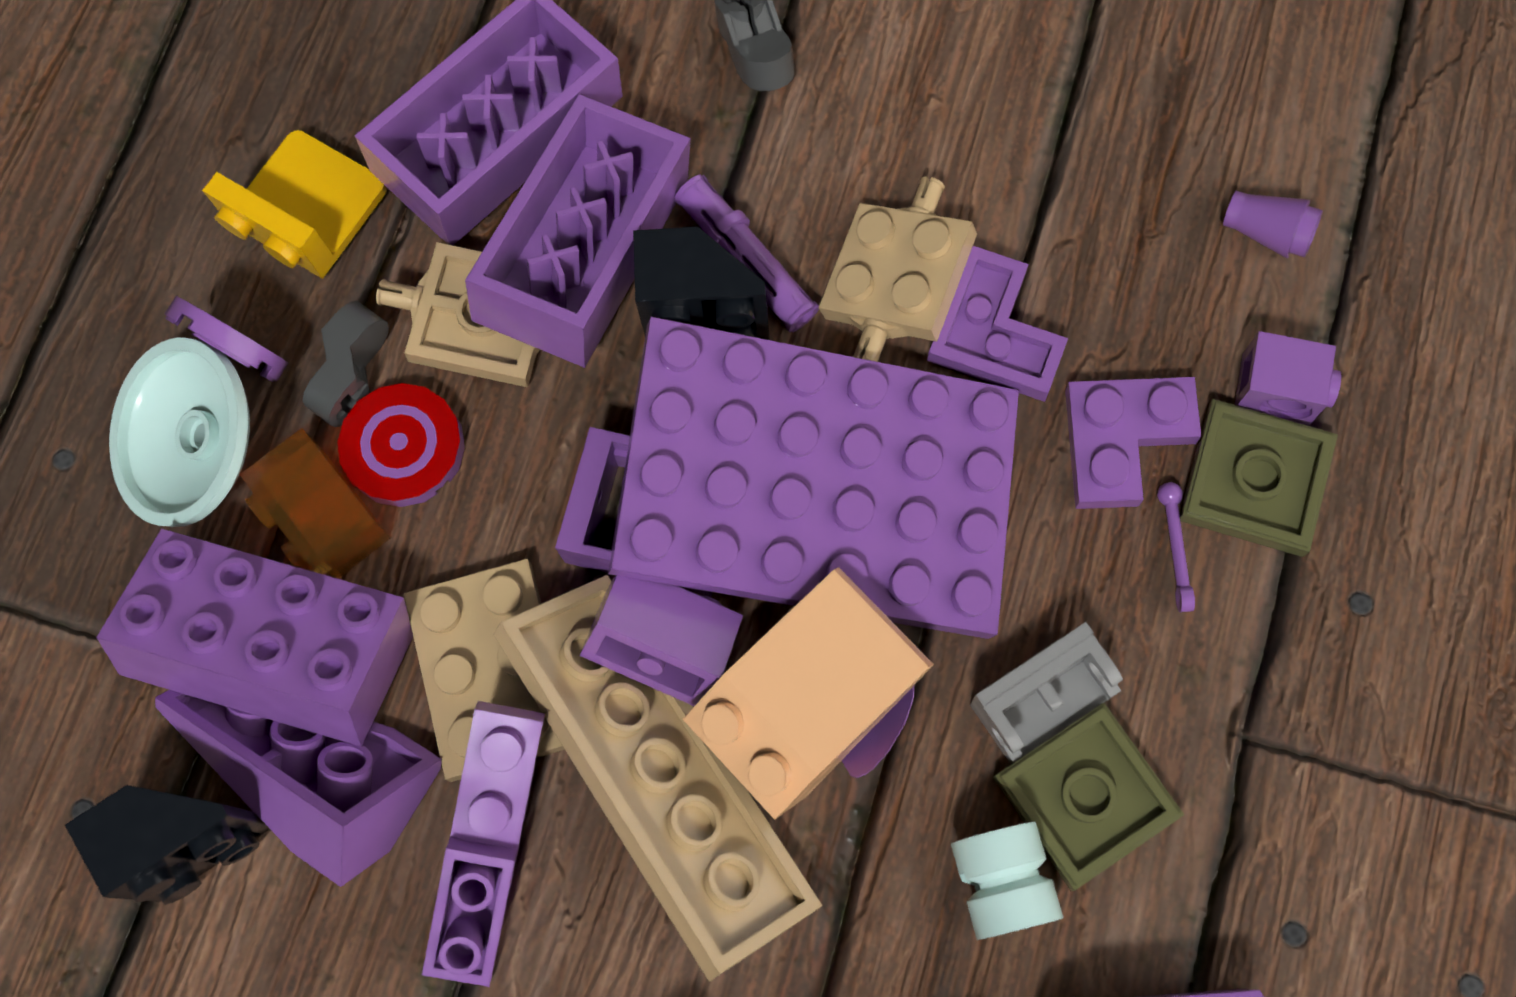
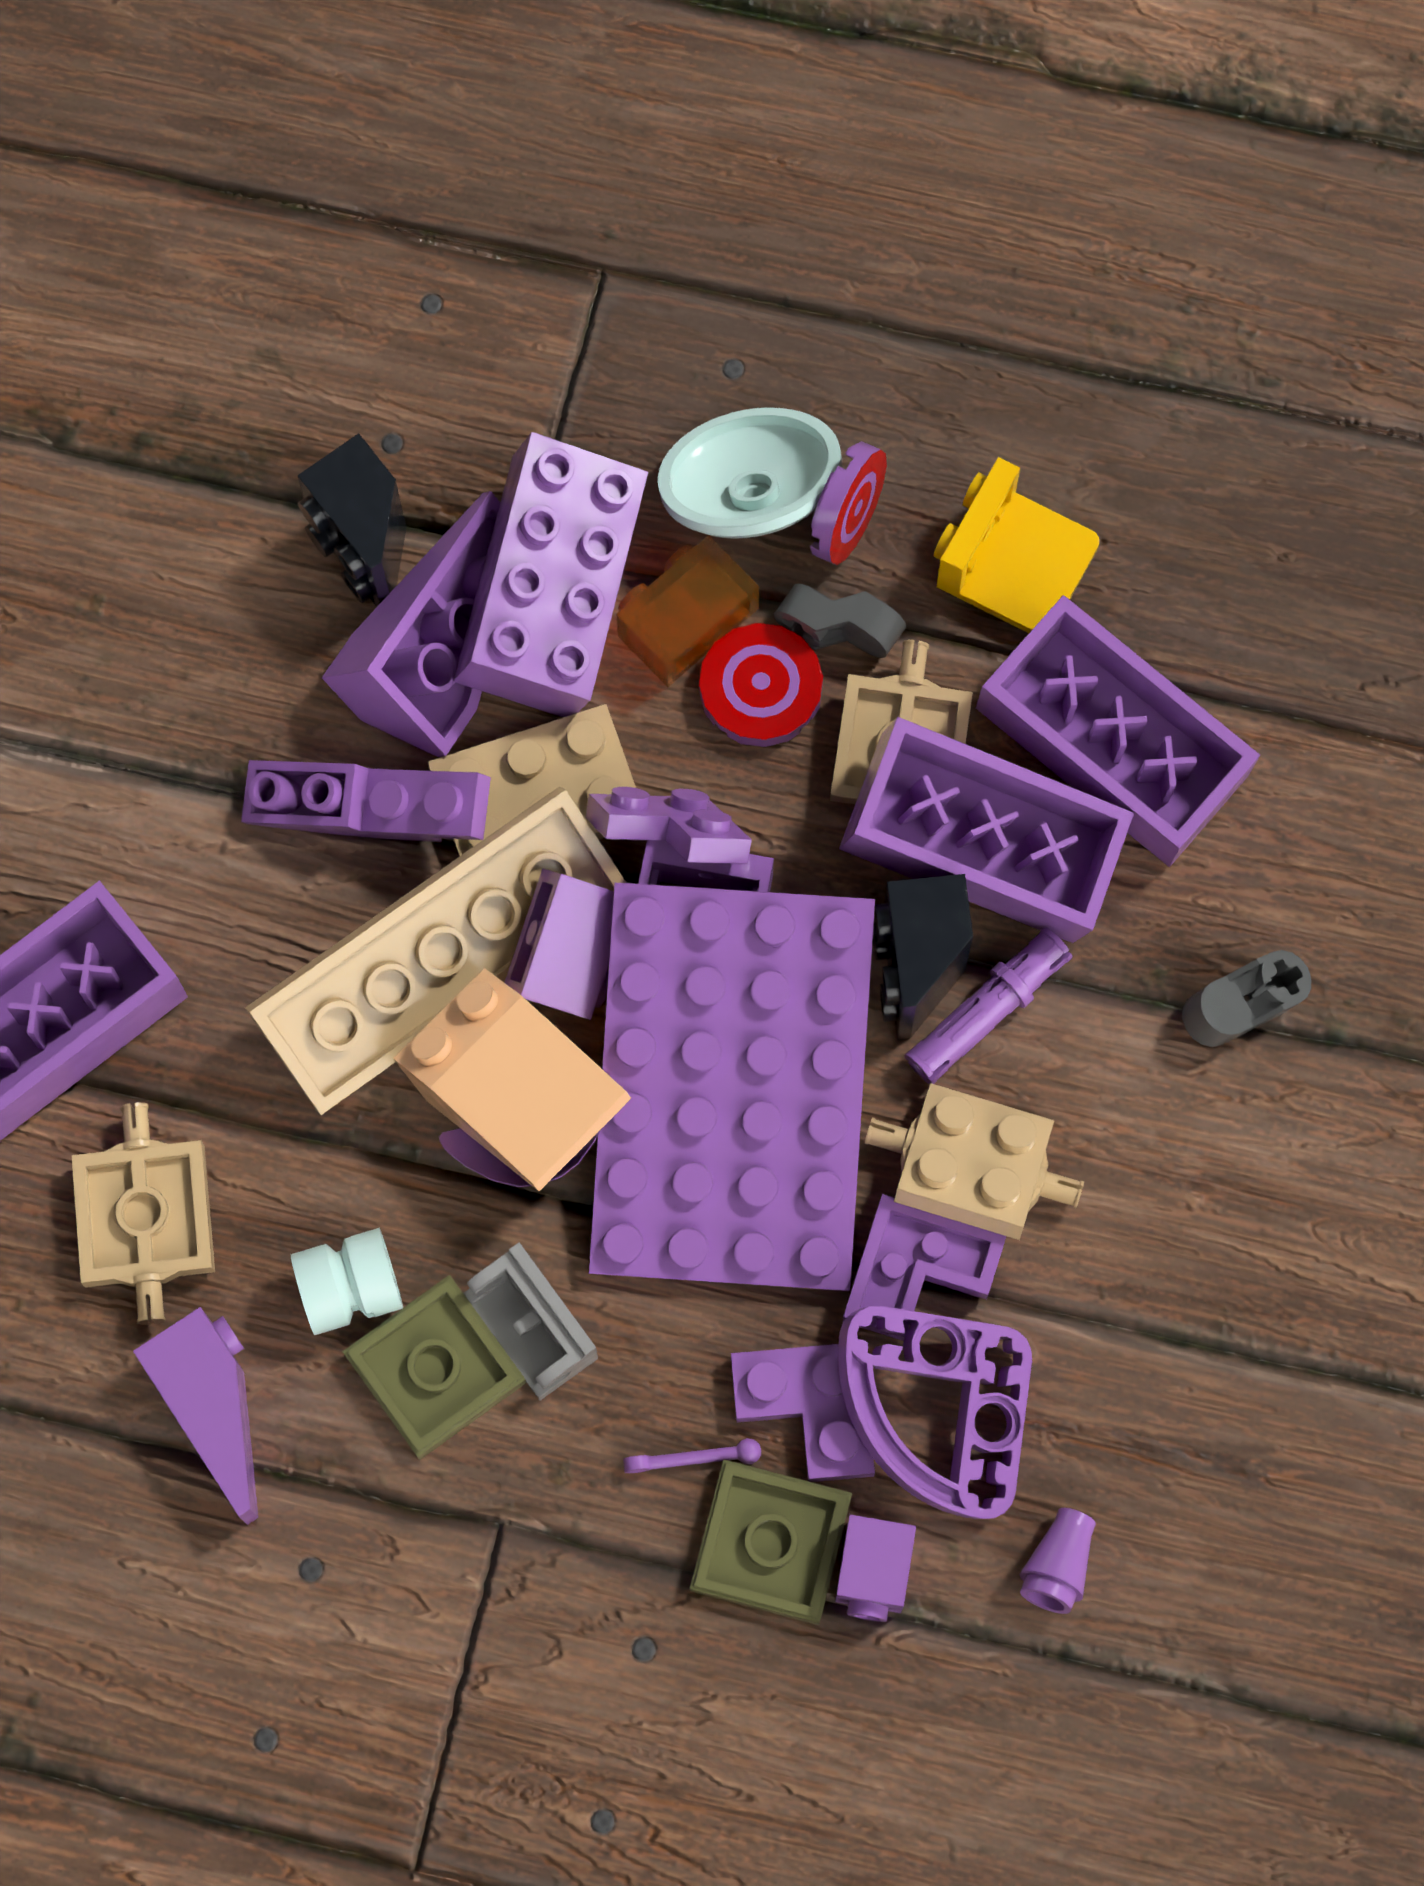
camera: 80 degrees right, 0 degrees up
none -> medium lavender plate [586,787,752,864]
none -> medium lavender beam [838,1306,1032,1519]

